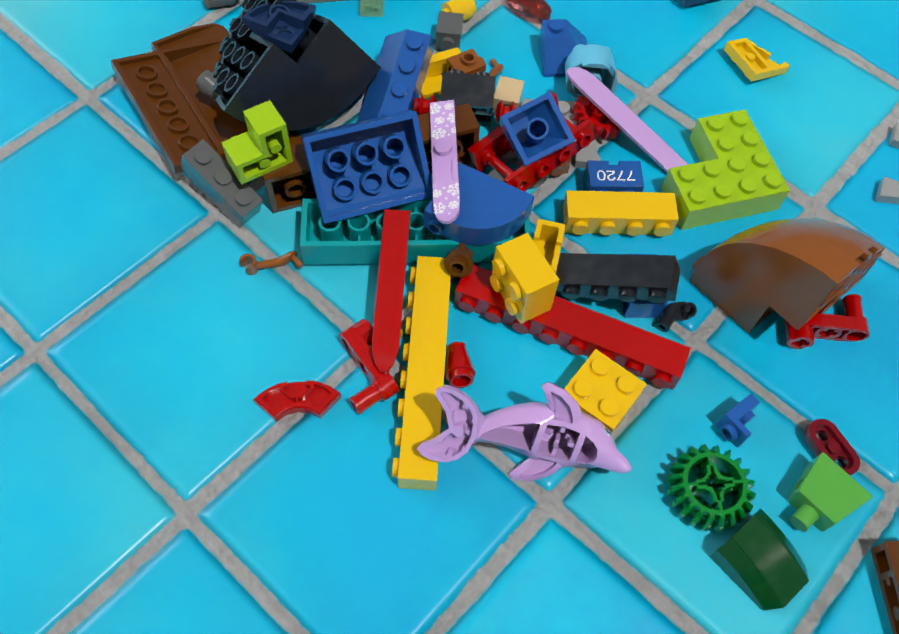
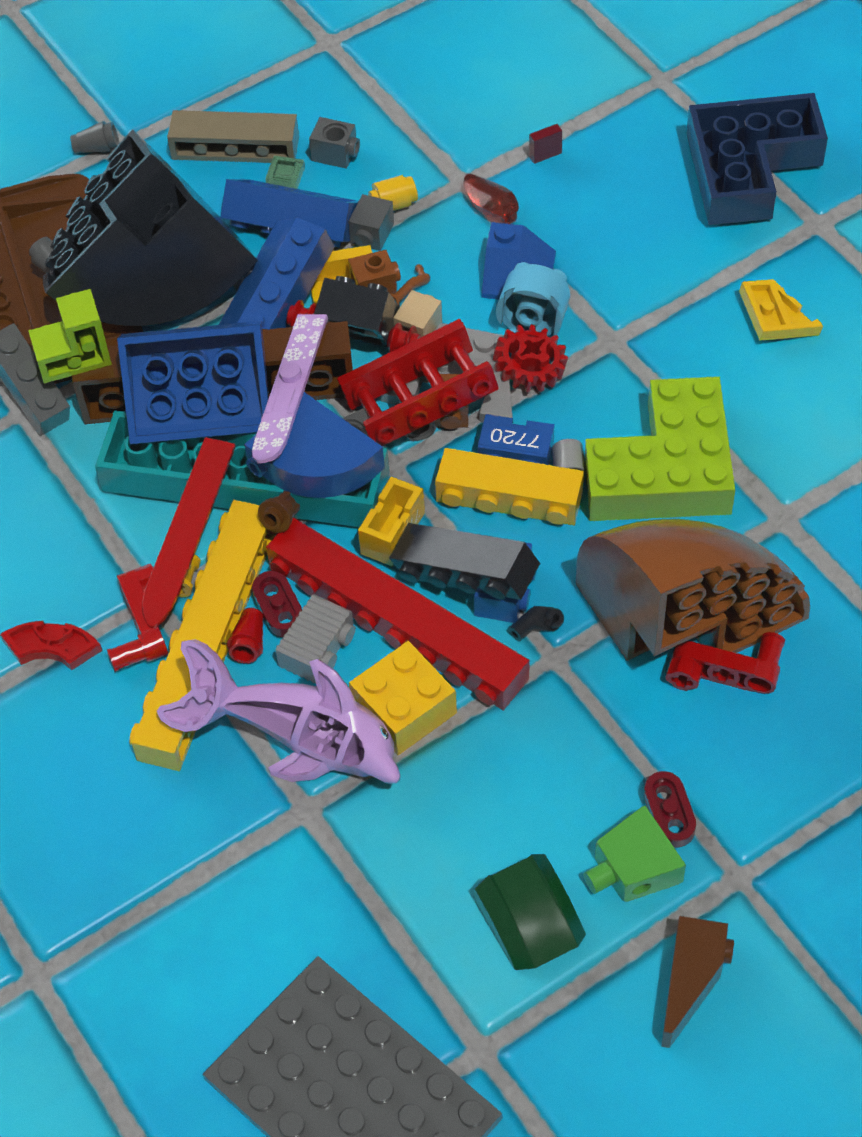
camera: 20 degrees right, 5 degrees down
dark orange piece [239,251,304,275] -> none
dark blue brick [242,1,316,54] -> none
yellow brick [490,233,560,324] -> none
blue slope [500,91,576,167] -> none
lavender piece [565,67,689,172] -> none
green gear [666,444,756,532] -> none
blue bracket [716,393,760,447] -> none
none -> blue slope [220,179,359,247]
none -> dark red plate [252,571,302,637]
none -> light grey brick [276,594,356,683]
none -> light grey beam [551,439,587,481]

